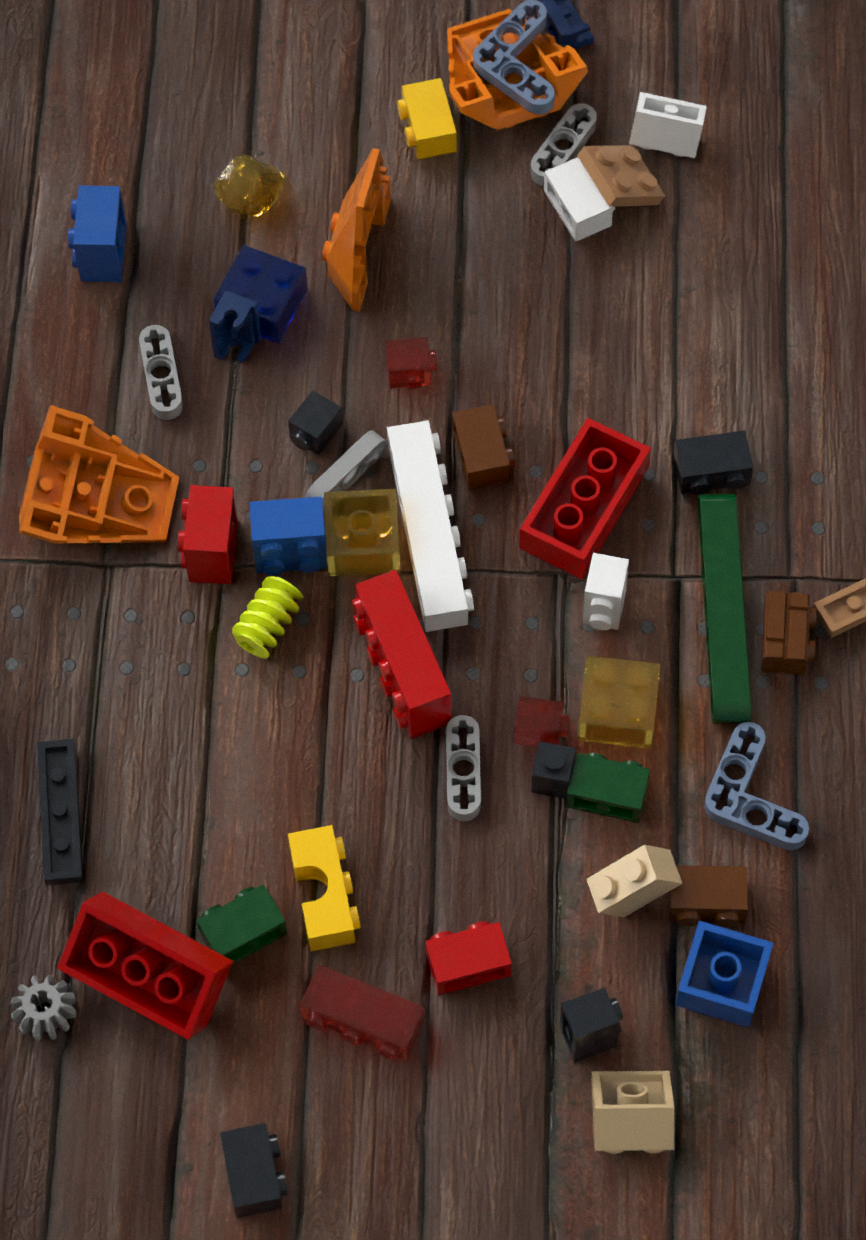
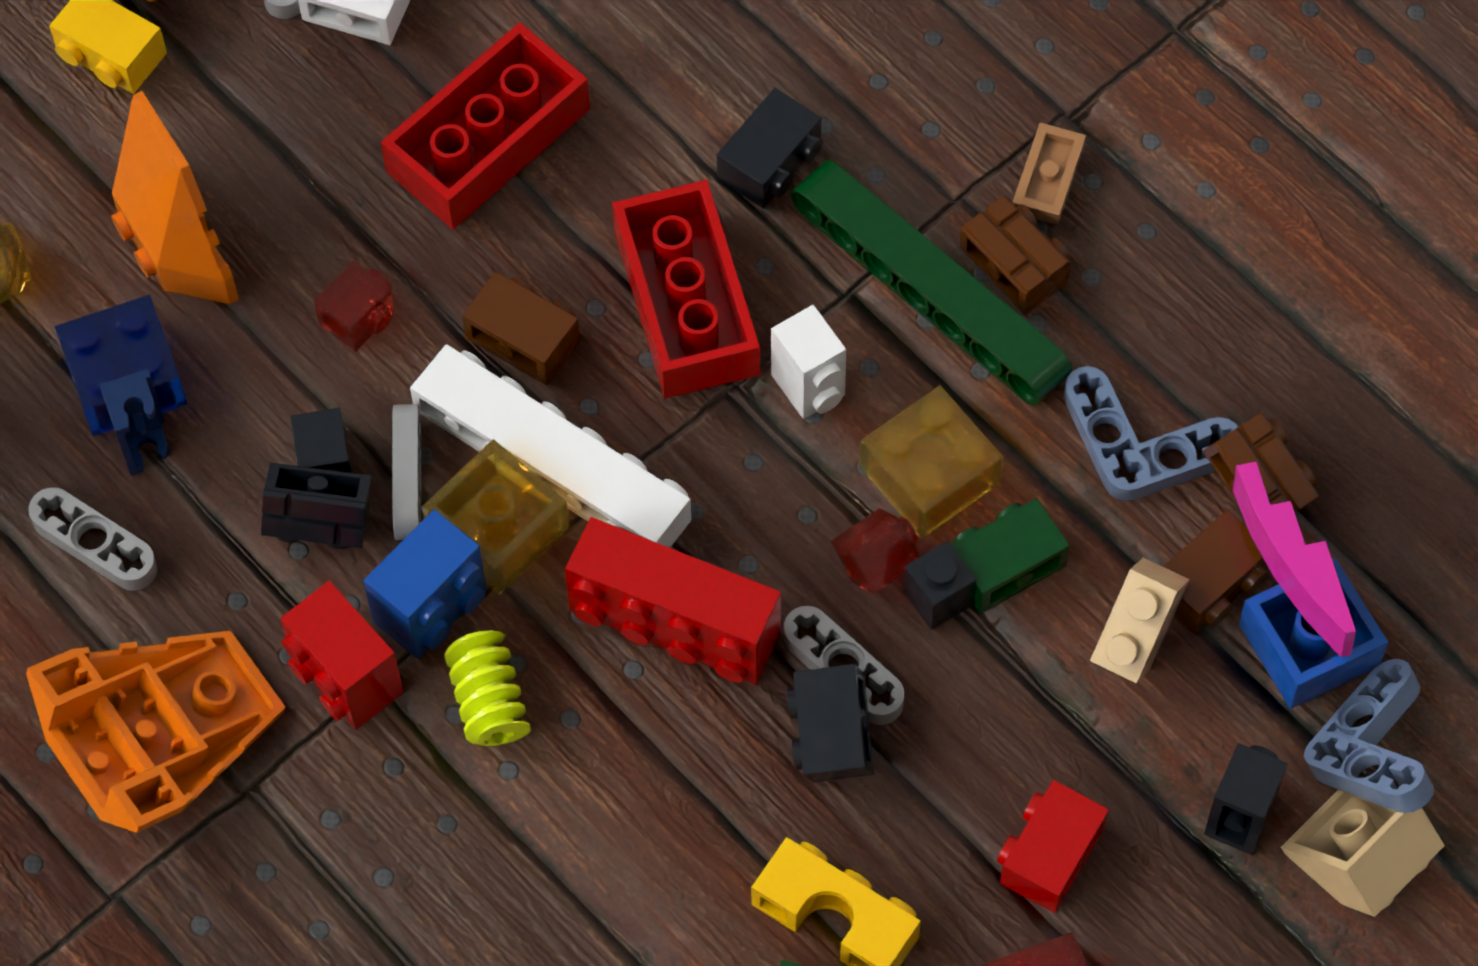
camera: 45 degrees left, 0 degrees up
none -> black brick [261,463,372,549]
none -> red brick [380,22,590,230]
none -> black brick [787,664,874,783]
none -> reddish brown brick [1203,412,1319,512]
none -> dark pink slope [1233,461,1356,657]
none -> sand blue beam [1304,659,1434,813]

